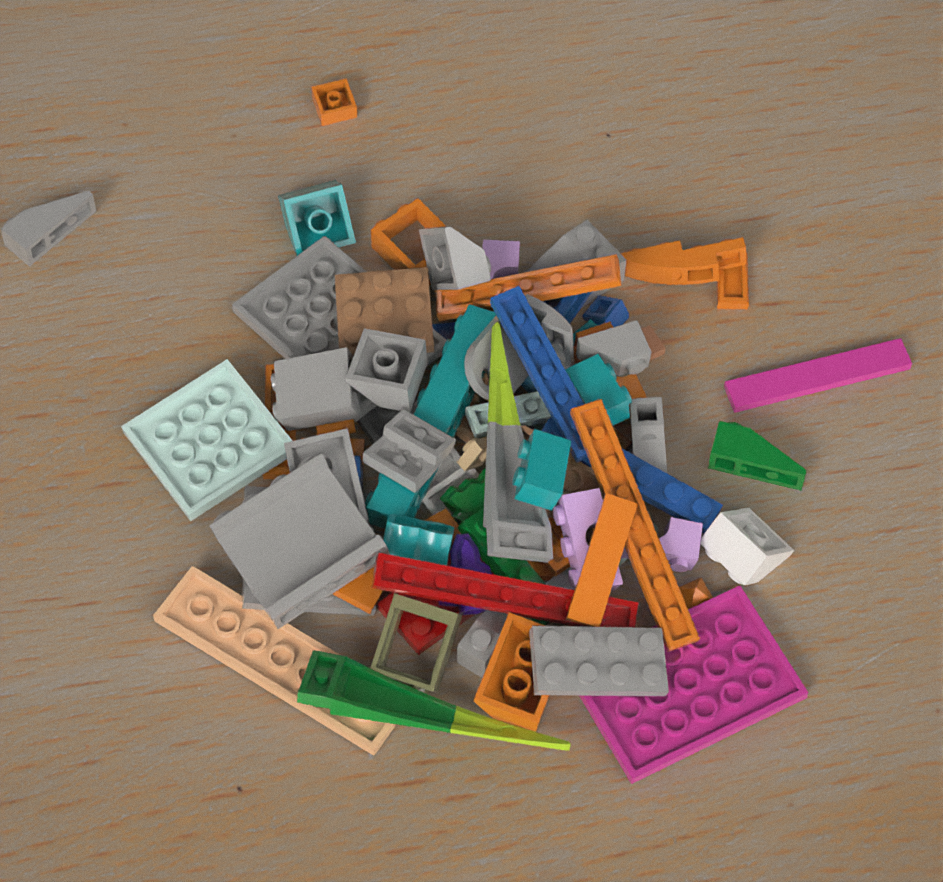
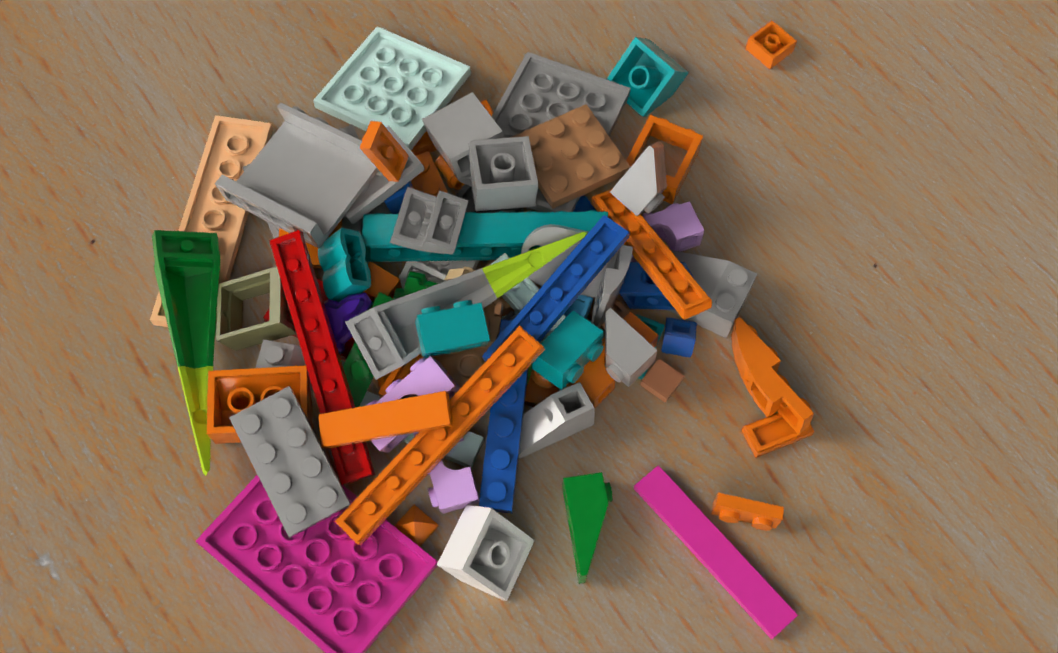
camera: 65 degrees right, 5 degrees up
none -> orange plate [360,121,409,182]
none -> orange plate [711,492,784,530]

